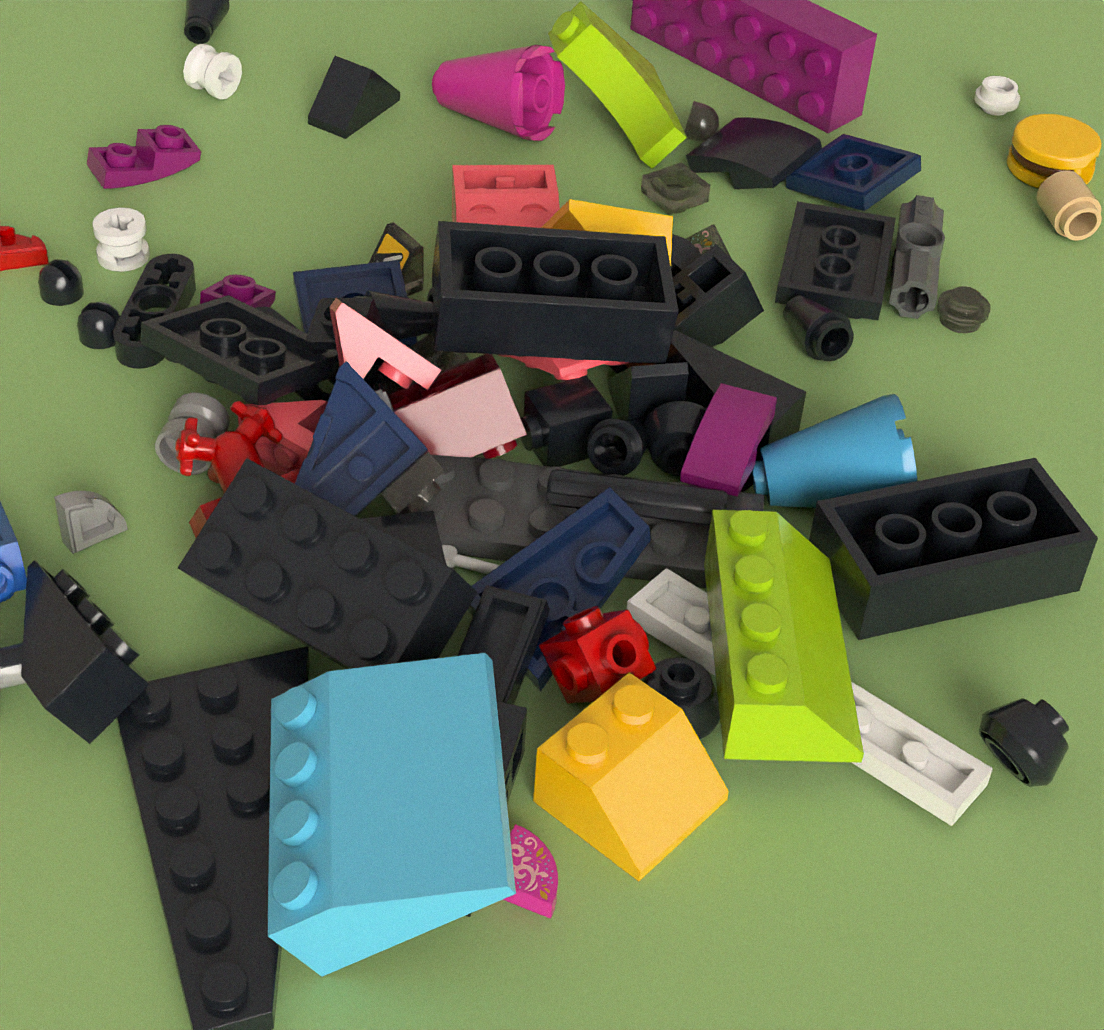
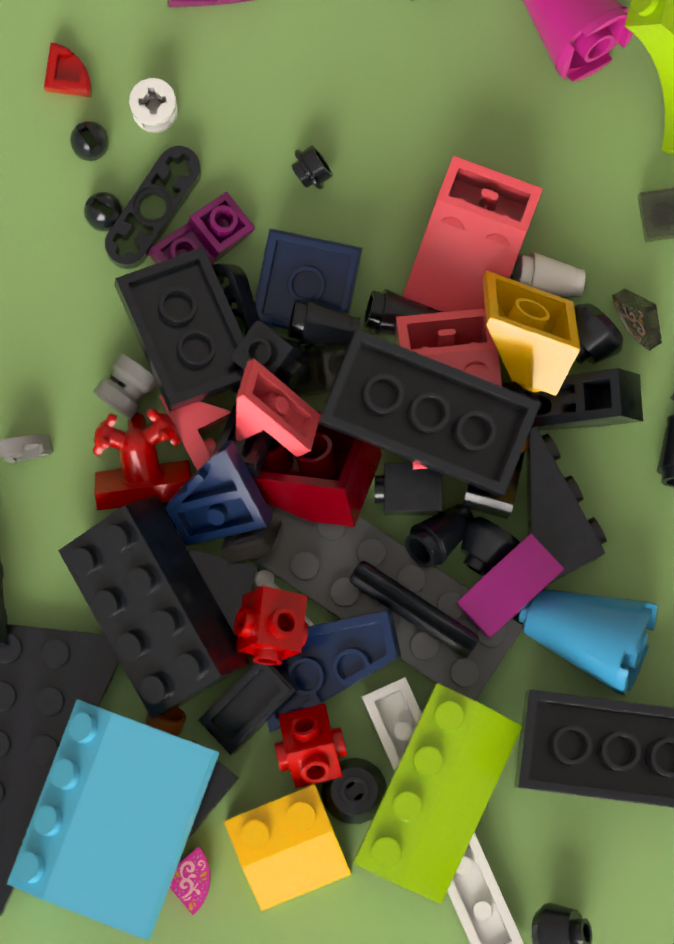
camera: 30 degrees right, 40 degrees up
clear smoke slope [369,222,424,296] -> none
none -> red brick [234,586,308,665]
none -> black plate [291,145,333,189]

